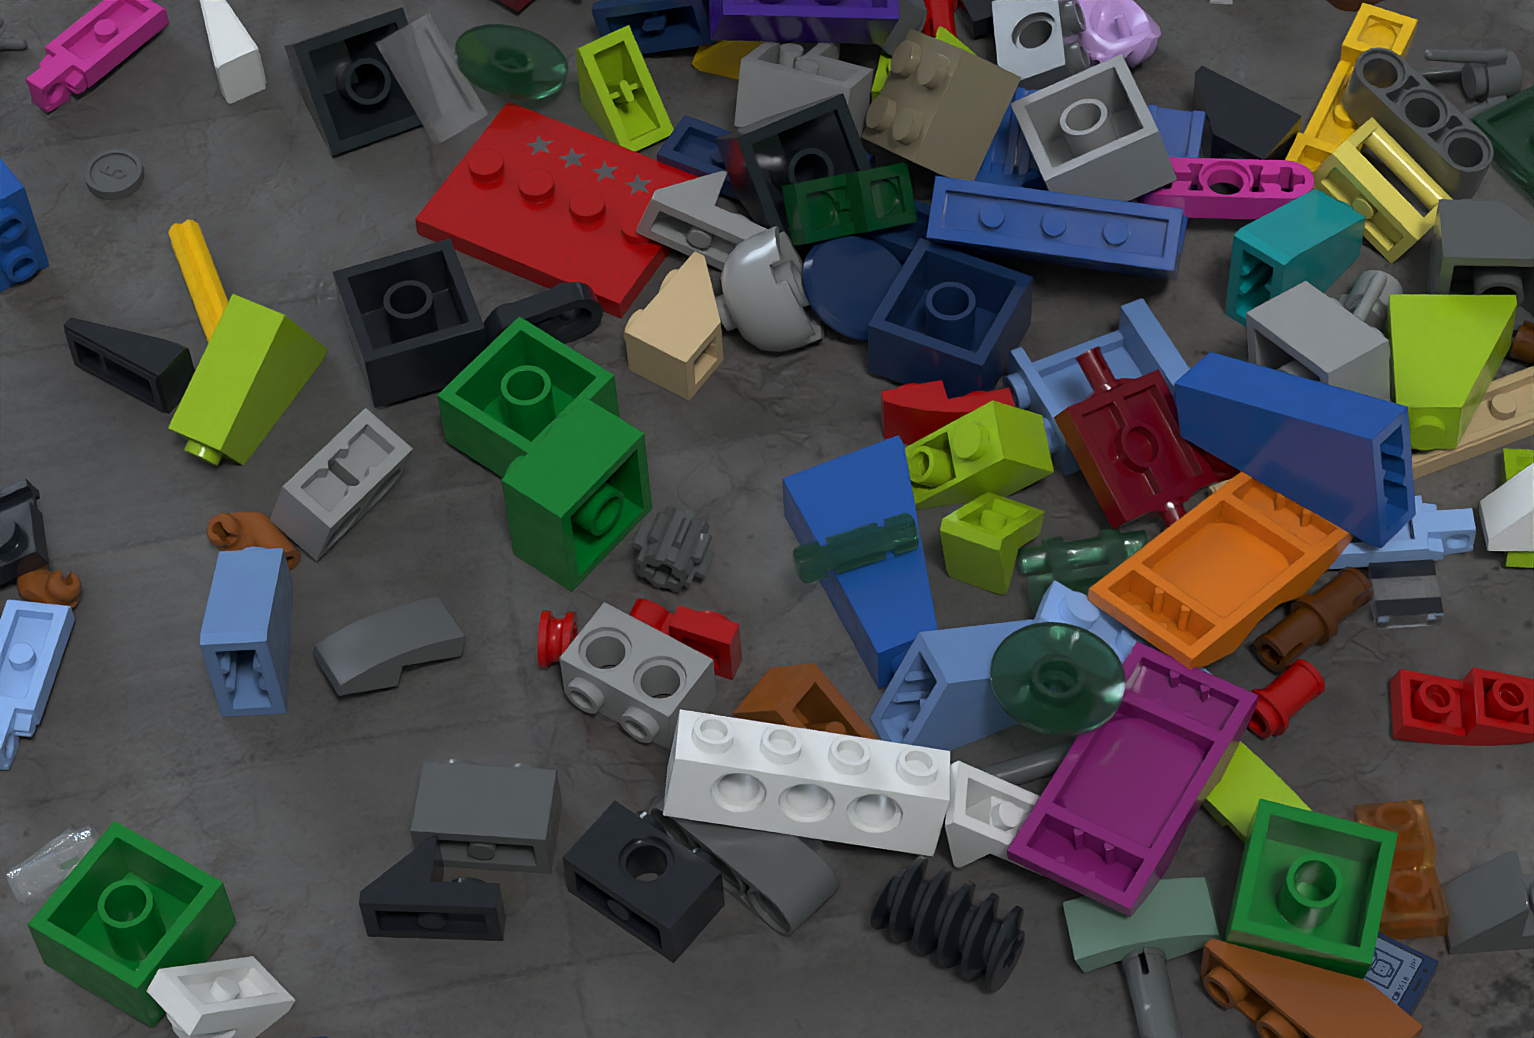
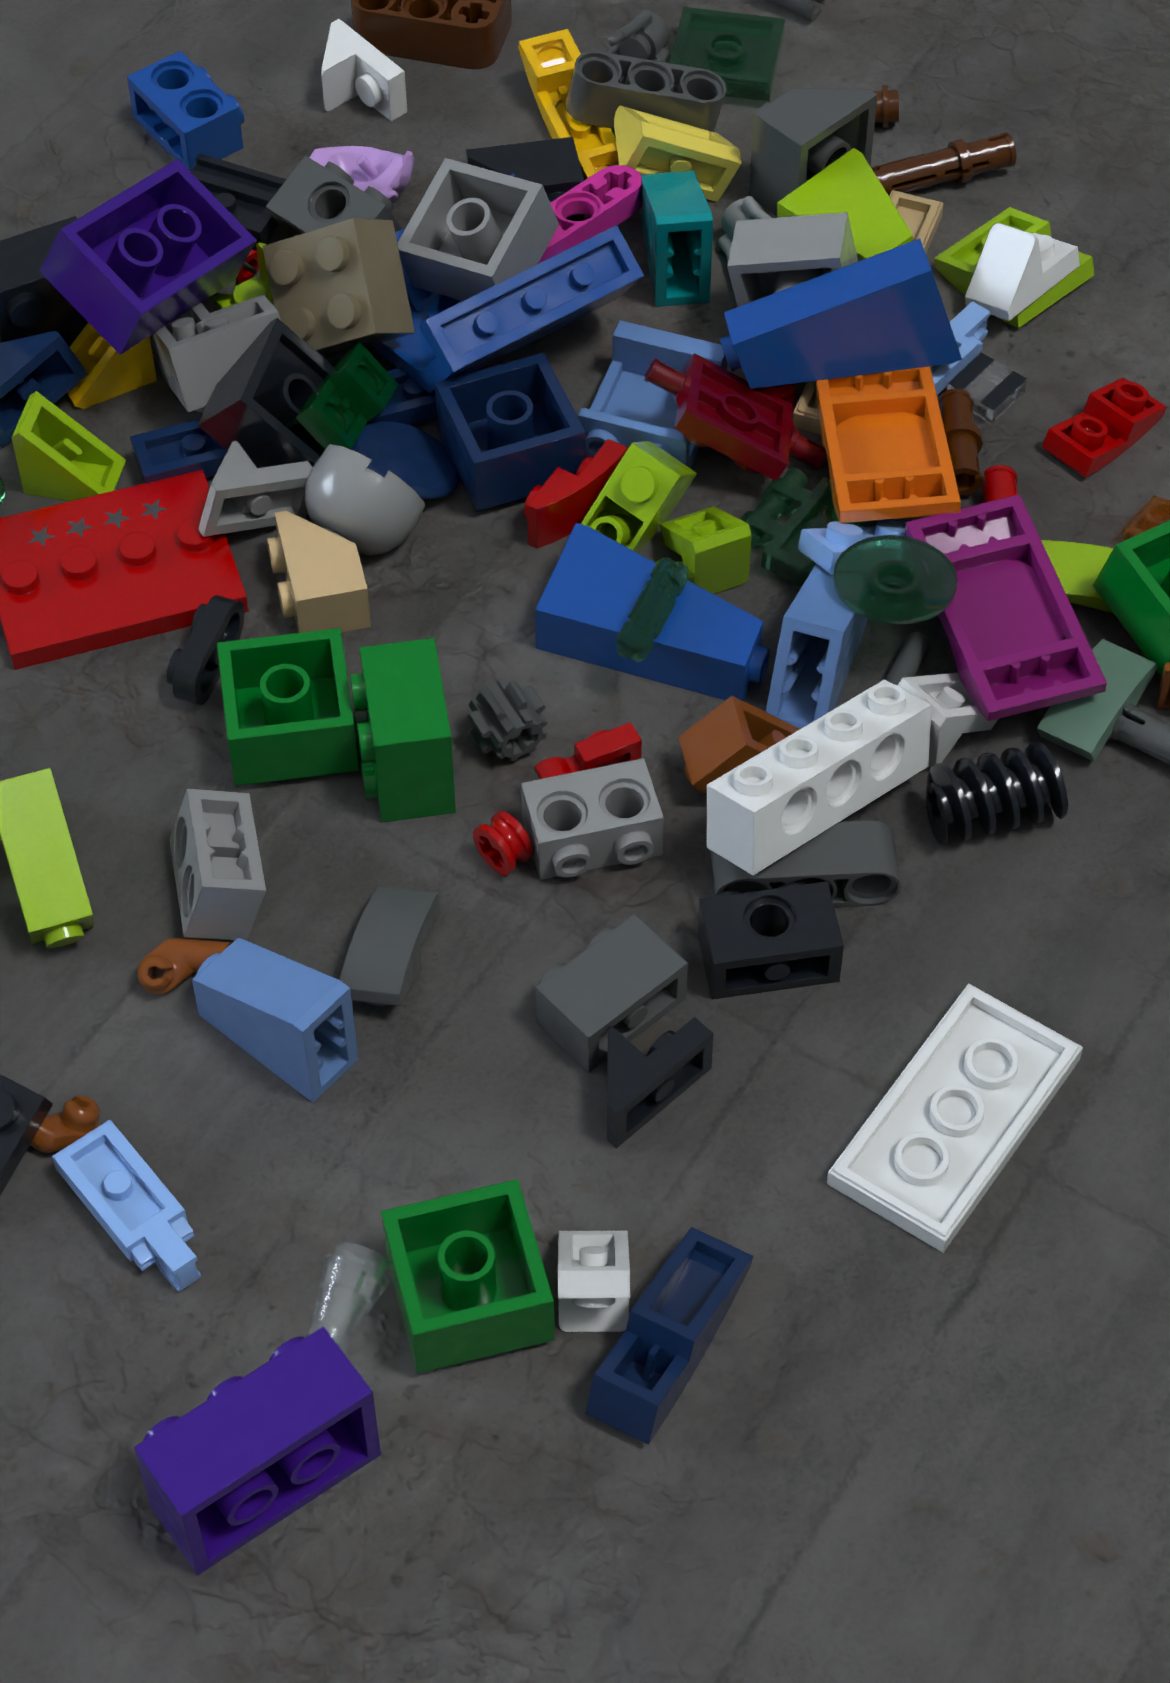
camera: 50 degrees left, 0 degrees up
black brick [333,238,488,408] -> none

